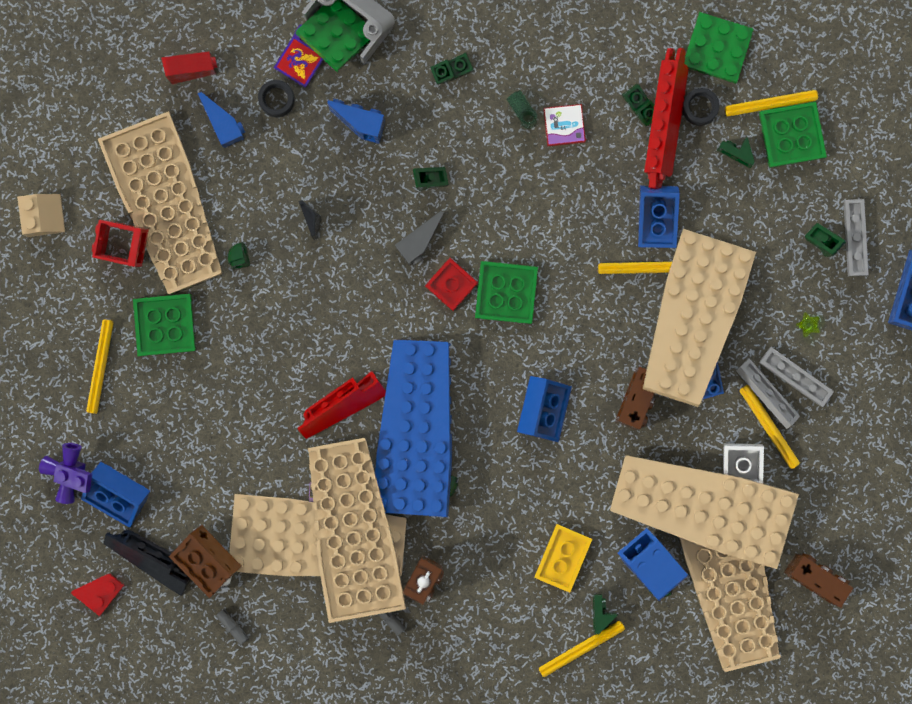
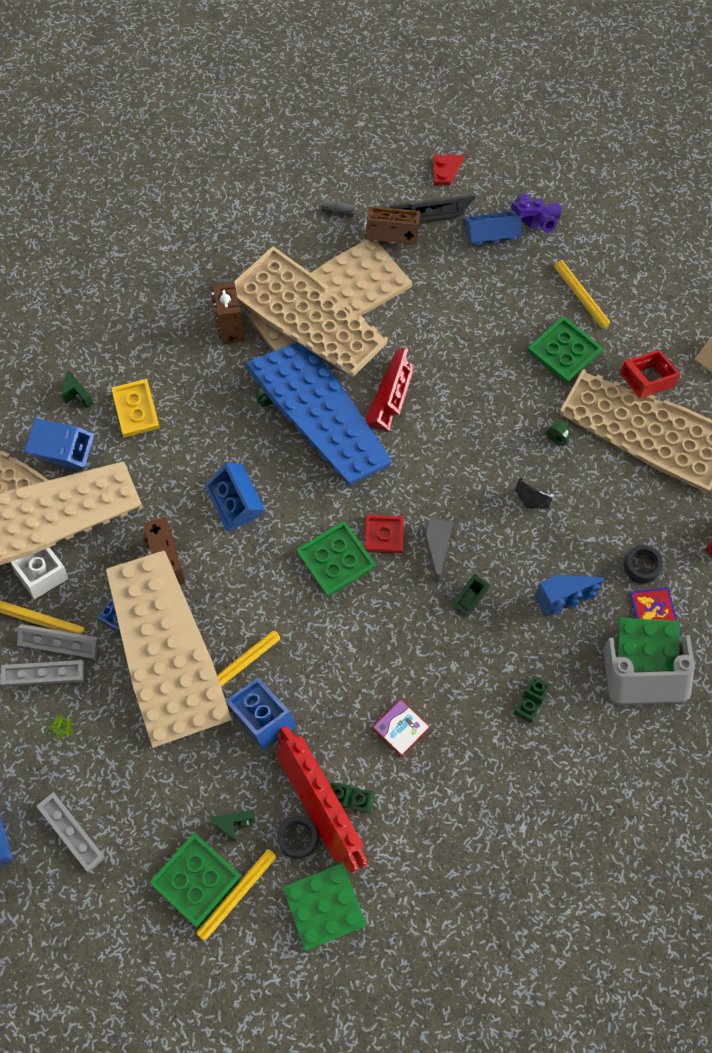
camera: 140 degrees right, 20 degrees down
blue slope [198,92,245,148] -> none
clear green piece [506,90,537,129] -> none
yellow axle [539,621,625,677] -> none
dark green slope [804,223,846,257] -> none

